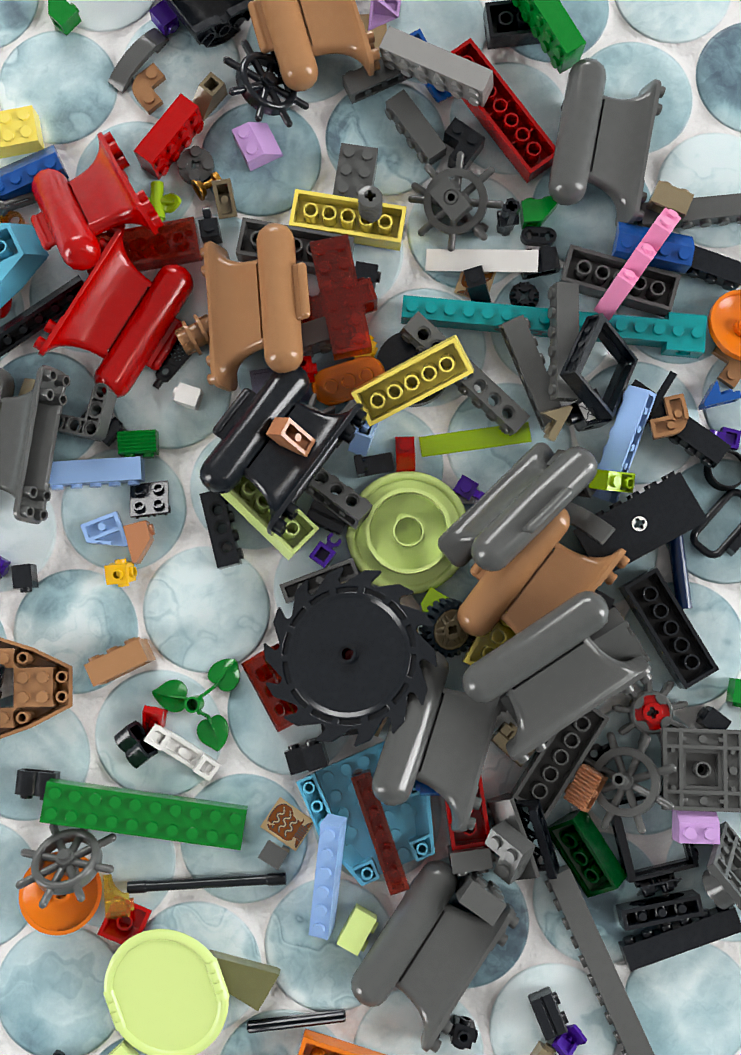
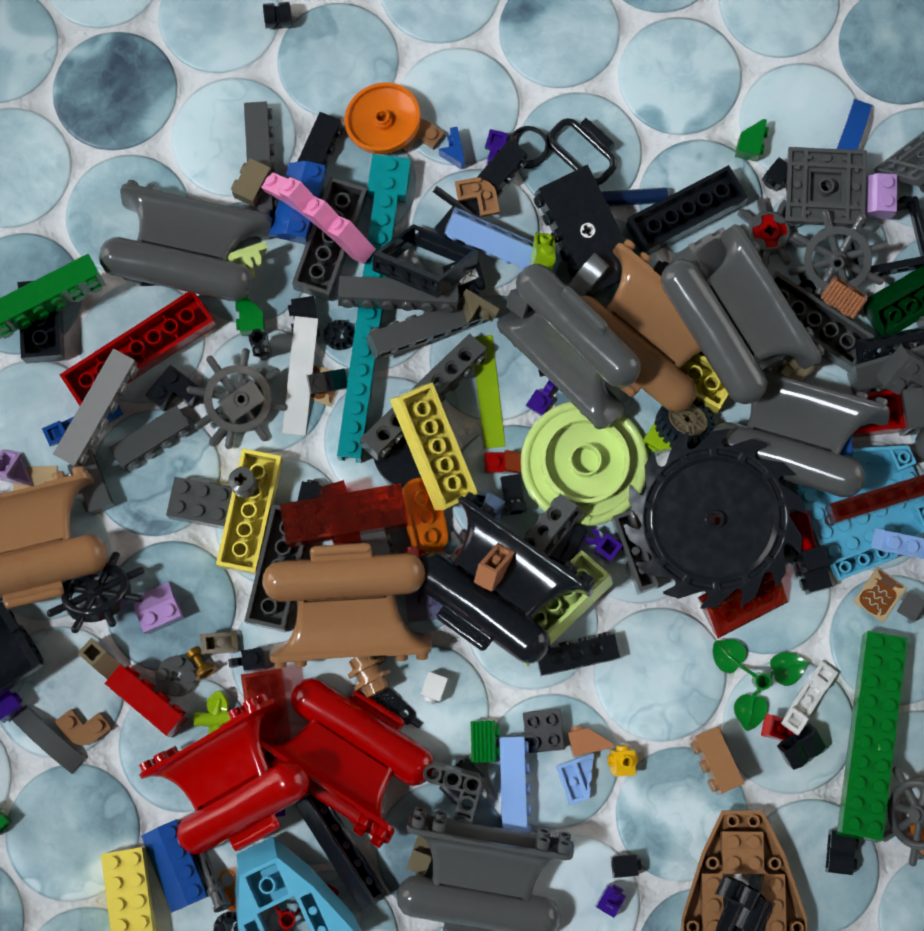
camera: 90 degrees left, 5 degrees down
black beam [520,226,557,247] -> none
none -> yellowish green piece [228,242,268,279]
none -> red slope [789,510,816,553]

